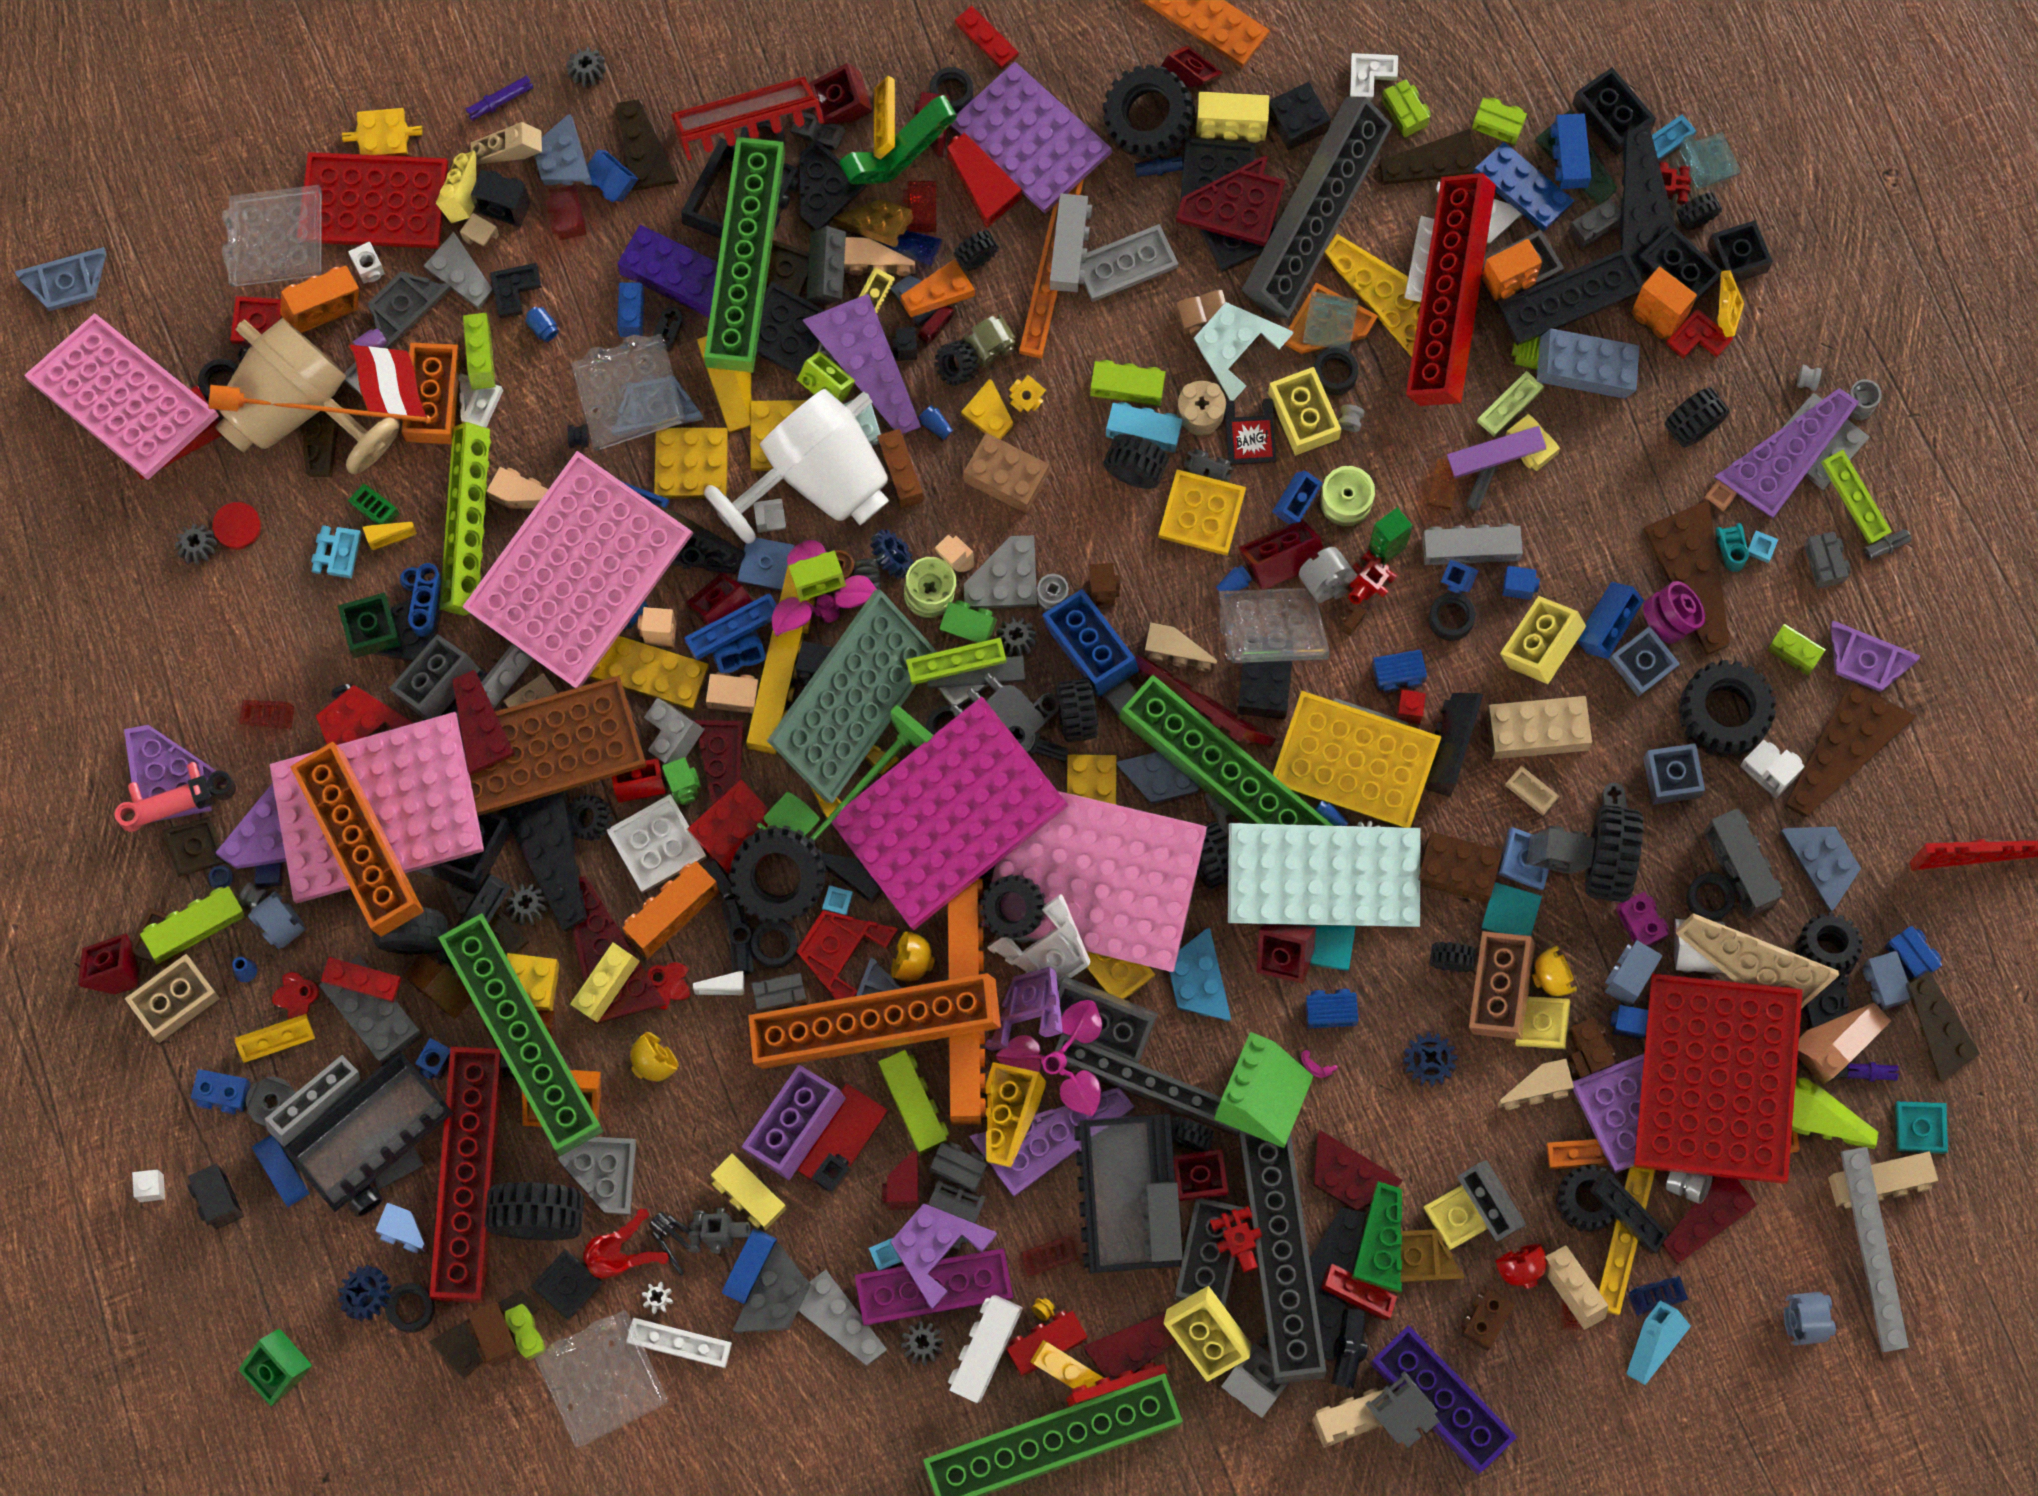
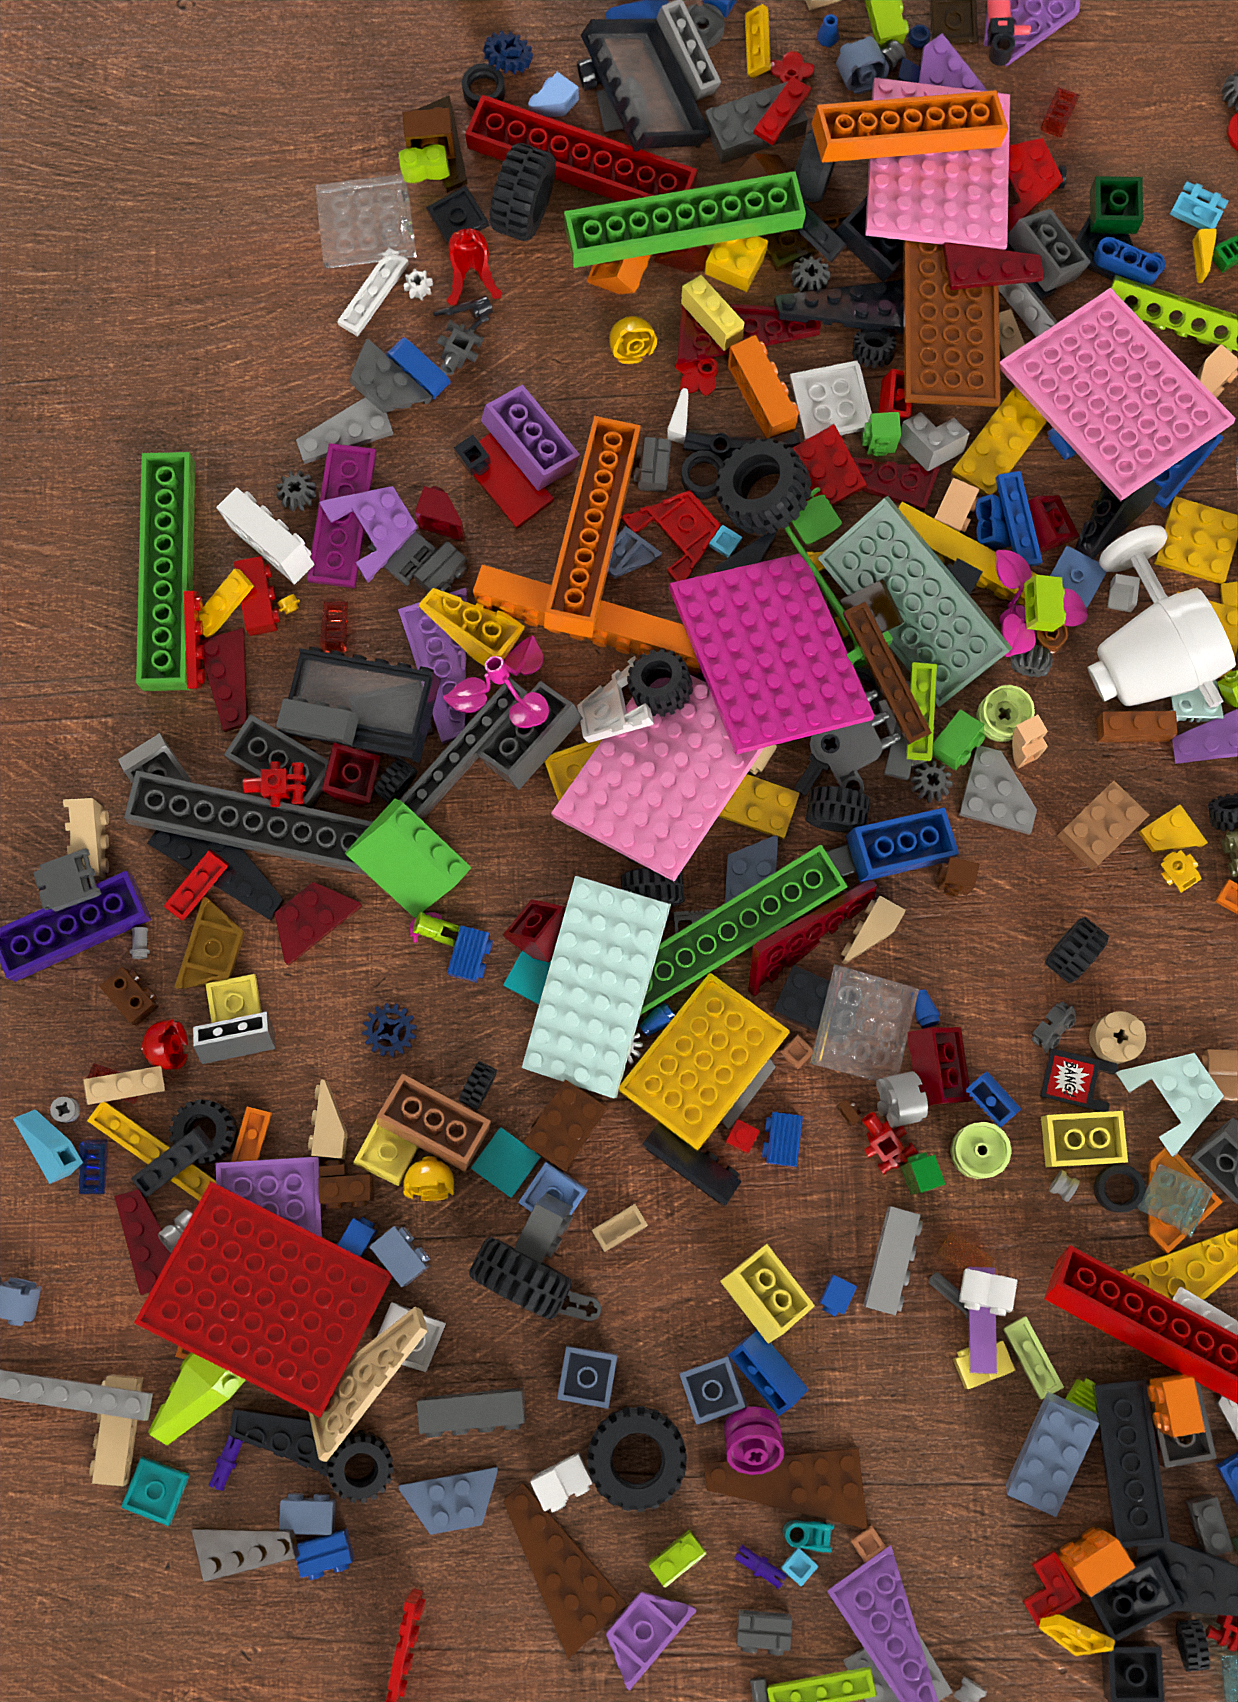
camera: 110 degrees right, 5 degrees up
blue brick [415,1038,450,1080] -> none
light grey plate [558,1137,636,1215] -> none
light nougat brick [638,607,677,647] -> none
light yellow brick [711,1154,787,1231] -> none
medium azure plate [869,1238,902,1271] -> none
dark blue gear [870,529,915,579] -> none
lime brick [878,1050,949,1156] -> none
yellow cylinder [891,931,935,982] -> none
blue cone [918,405,953,440] -> none
medium lavender wing [985,967,1062,1052] -> none
light grey wheel [1037,574,1069,612] -> none
lime brick [1090,360,1166,406] -> none
medium azure brick [1106,402,1183,453] -> none
yellow plate [1158,469,1246,556] -> none
light yellow brick [1164,1286,1251,1382] -> none
dark azure wing [1169,928,1231,1022] -> none
black piece [1331,1309,1368,1389] -> none
green wing [1351,1181,1402,1293] -> none
black tyre [1428,592,1476,641] -> none
blue brick [1441,559,1479,594] -> none
tan brick [1486,696,1592,759] -> none
magenta brick [1615,891,1669,947] -> none
black tyre [1664,387,1730,448] -> none
black tyre [1686,872,1736,921] -> none
nougat wedge [1798,1003,1891,1085] -> none
none -> light grey wheel [50,1097,80,1123]
none -> light grey pin [130,927,150,959]
none -> lime hinge [413,912,460,947]
none -> dark purple pin [734,1544,787,1589]
none -> nougat tile [780,1034,815,1070]
none -> dark brown plate [840,579,904,633]
none -> reddish brown plate [843,601,932,745]
none -> white brick [959,1269,1017,1316]

